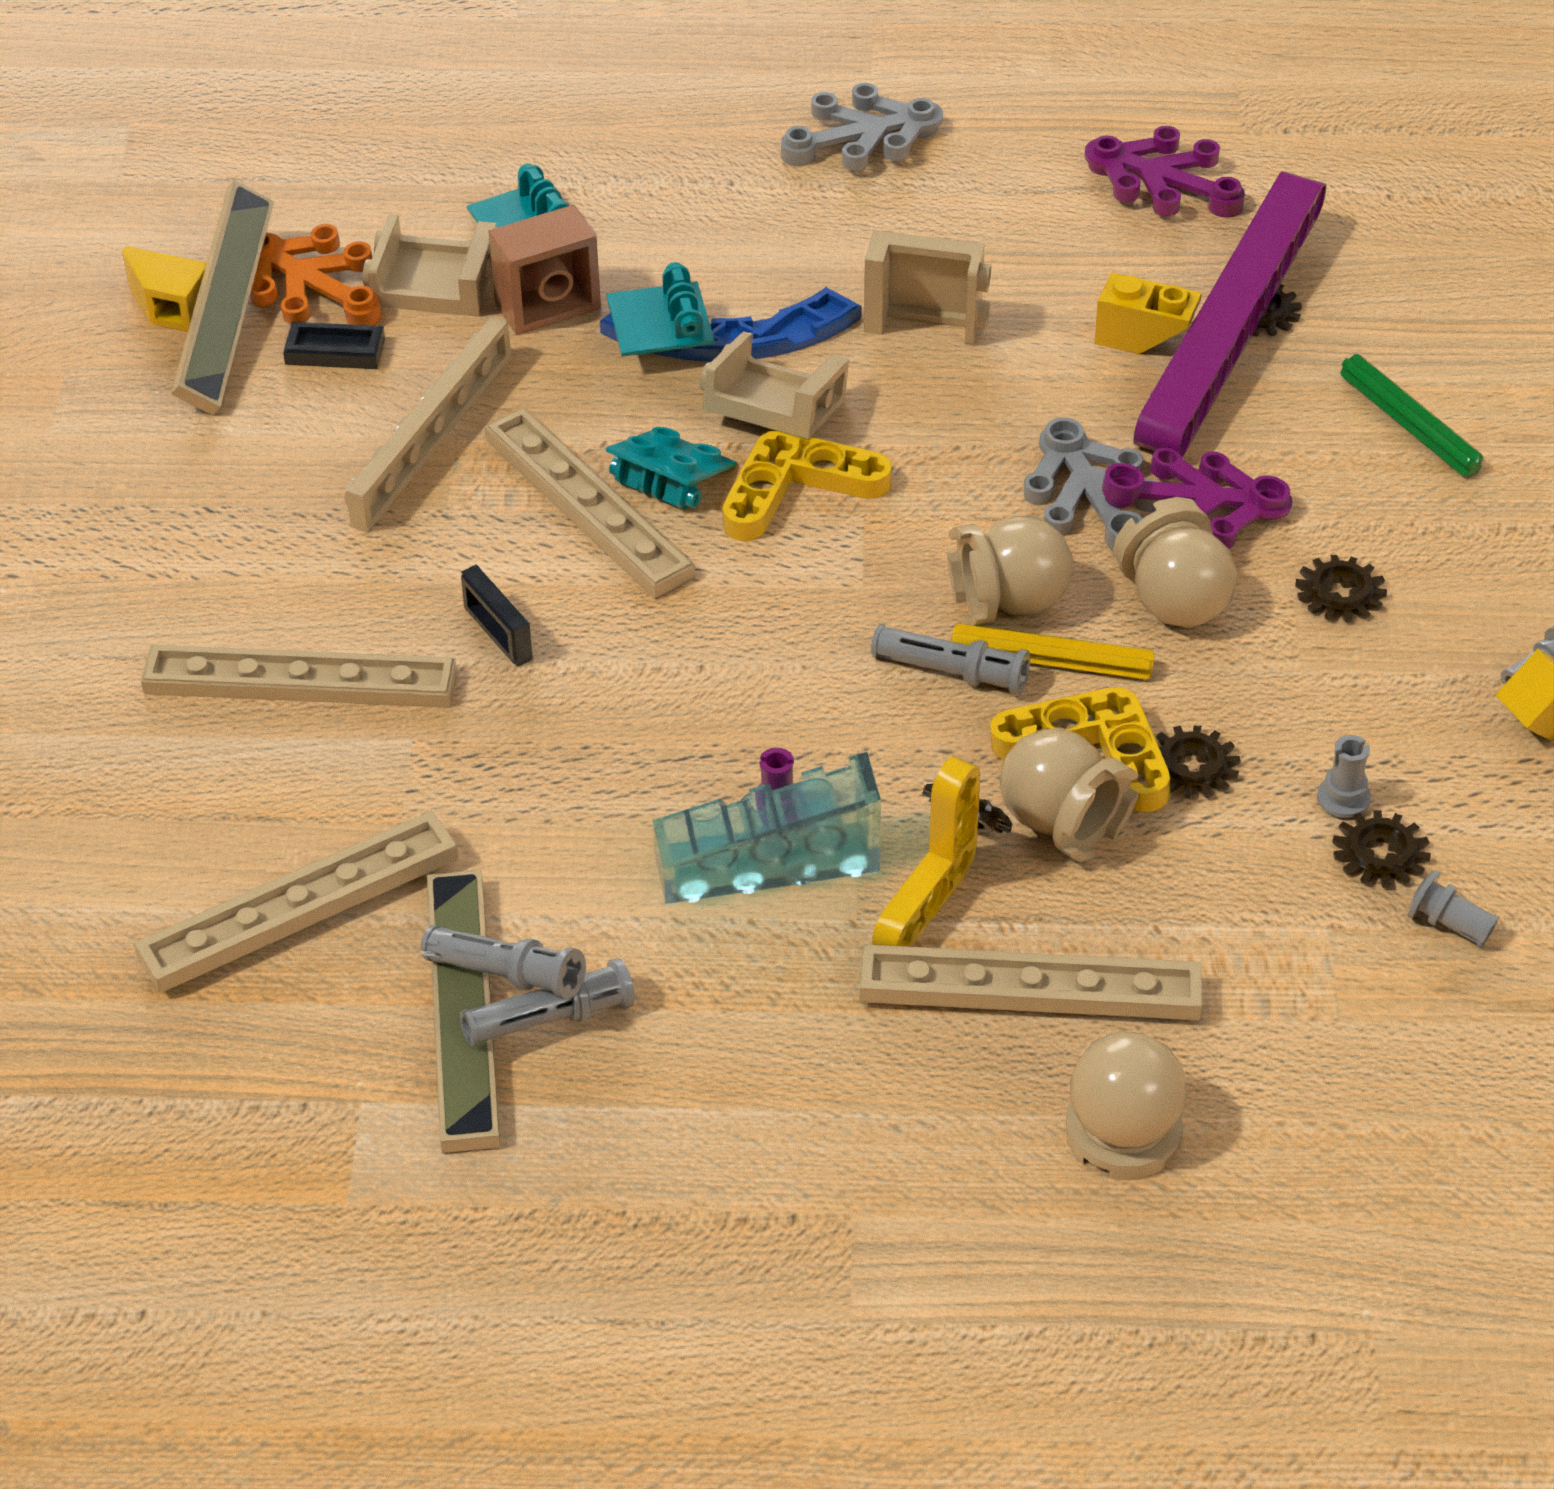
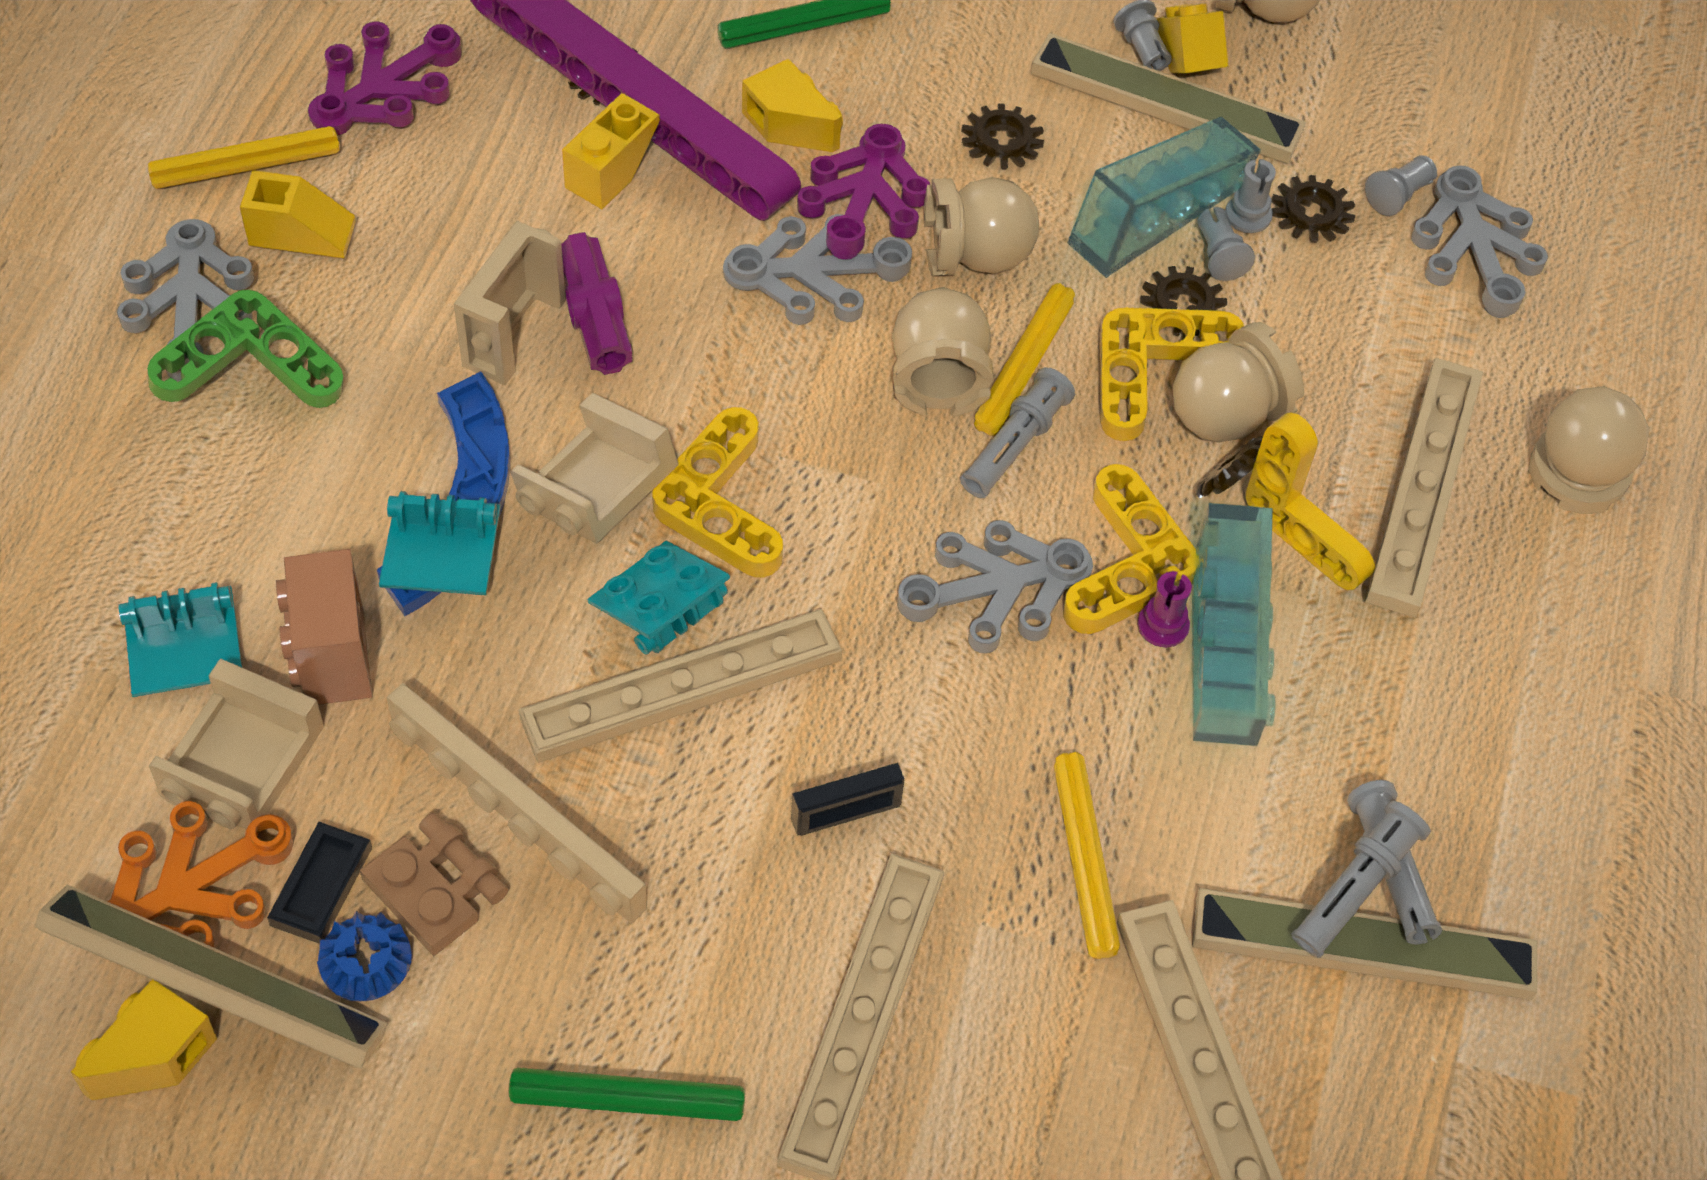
camera: 80 degrees left, 10 degrees up
none -> bright green beam [147,290,343,408]
none -> yellow axle [148,126,340,189]
none -> yellow slope [240,170,356,259]
none -> blue gear [317,911,412,1001]
none -> medium nougat plate [360,813,508,957]
none -> green axle [508,1067,745,1121]
none -> magenta piece [561,232,632,375]
none -> yellow slope [742,58,843,152]
none -> light grey plant [897,520,1093,653]
none -> tile [1031,33,1306,164]
none -> yellow axle [1054,752,1120,959]
none -> yellow beam [1063,464,1199,634]
none -> clear light blue wedge [1067,116,1261,278]
none -> light grey pin [1197,207,1256,281]
none -> light grey plant [1411,165,1548,318]

